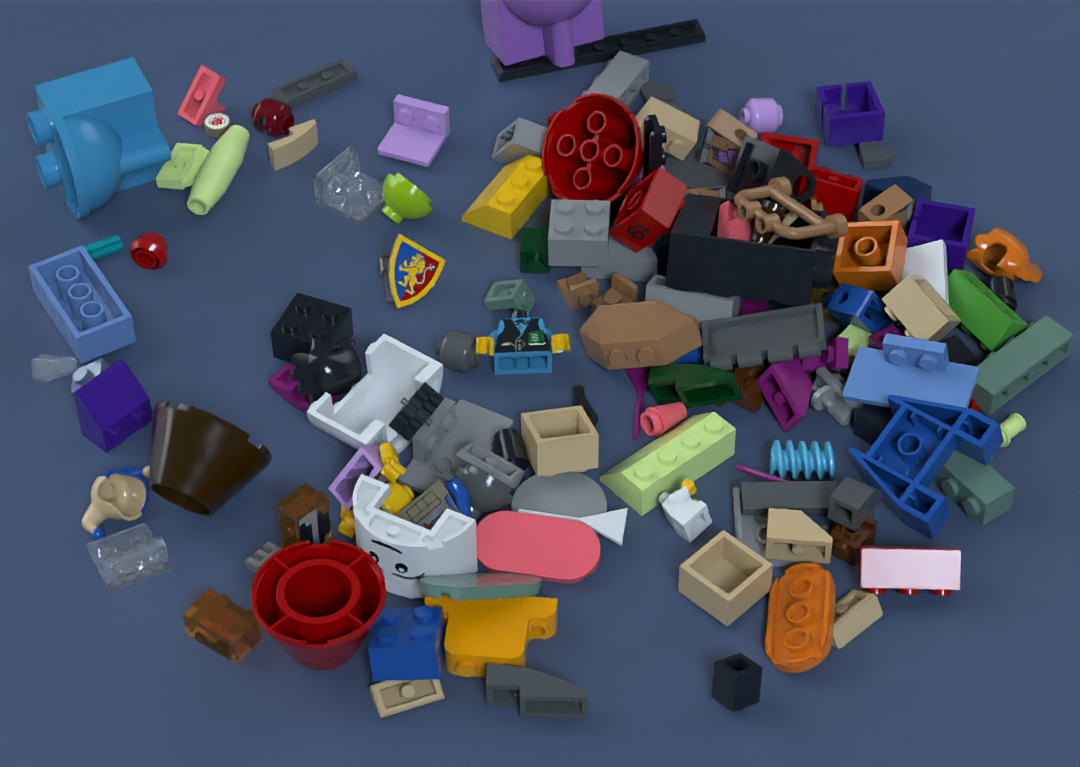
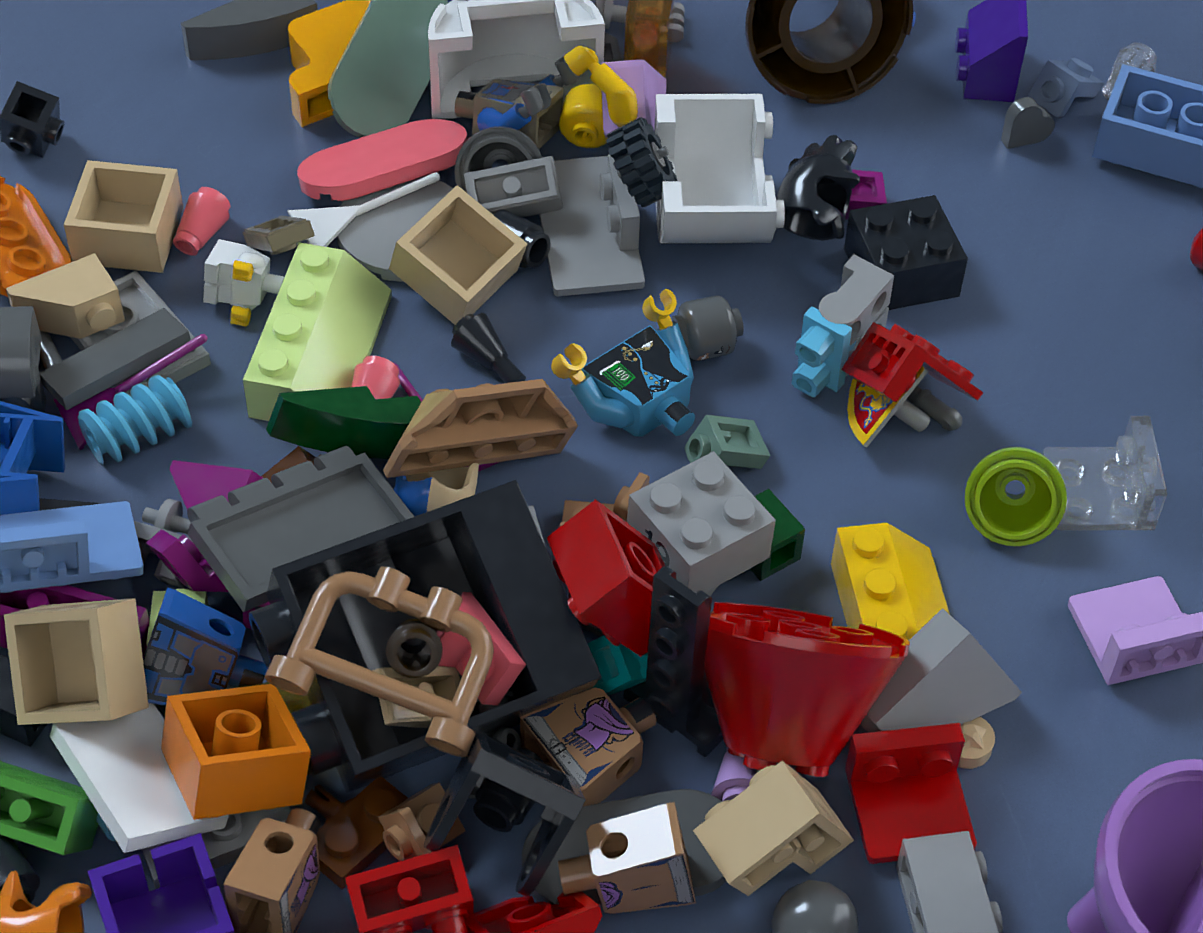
camera: 140 degrees right, 5 degrees up
none -> coral cone [173,187,231,256]
none -> dark tan plate [243,215,315,255]
none -> hips [792,254,894,397]
none -> red bracket [841,322,983,403]
none -> dark grey tile [1001,97,1055,149]

